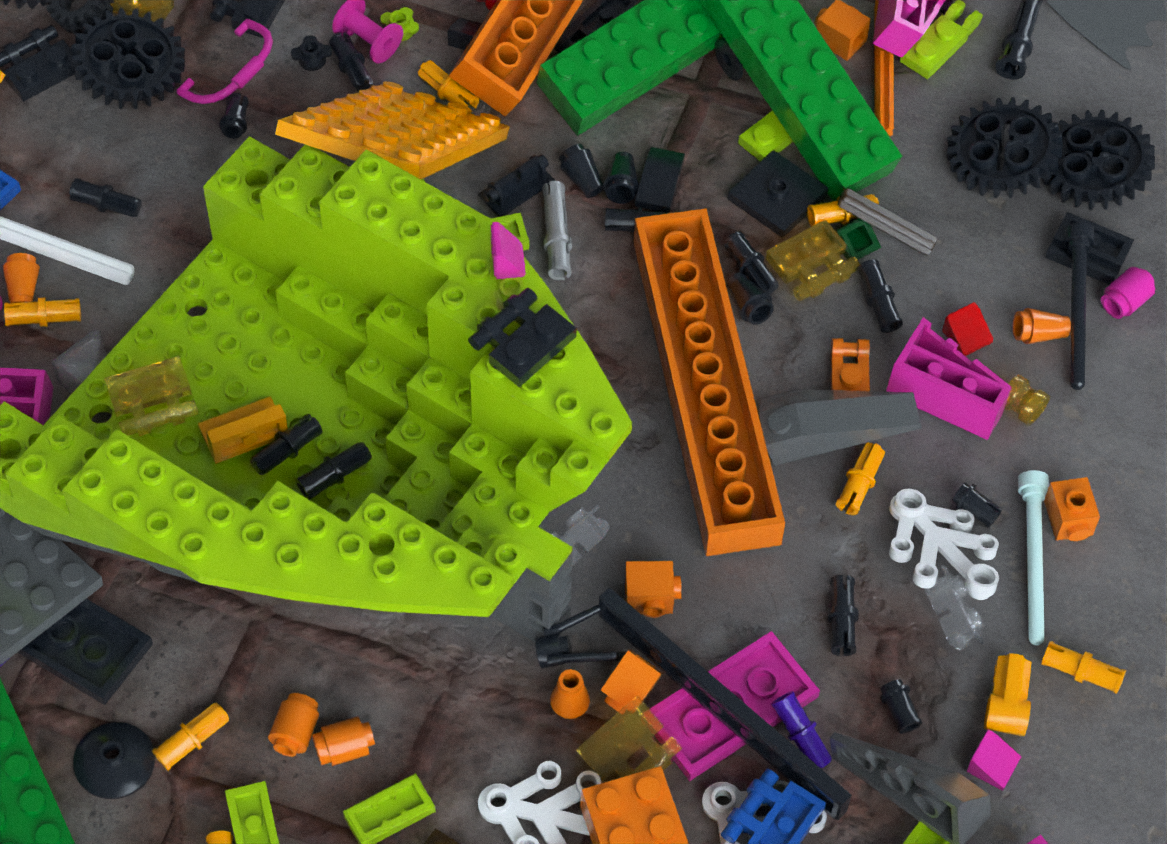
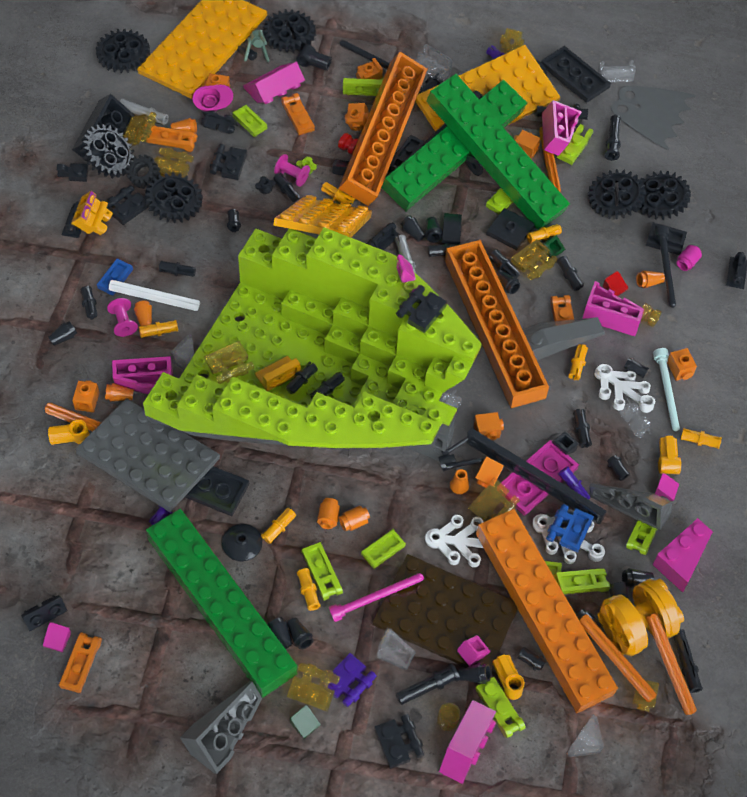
camera: 10 degrees left, 0 degrees up
dark pink piece [176,19,273,104] -> none
axle [837,188,937,255] -> none
none -> black slope [552,431,579,455]

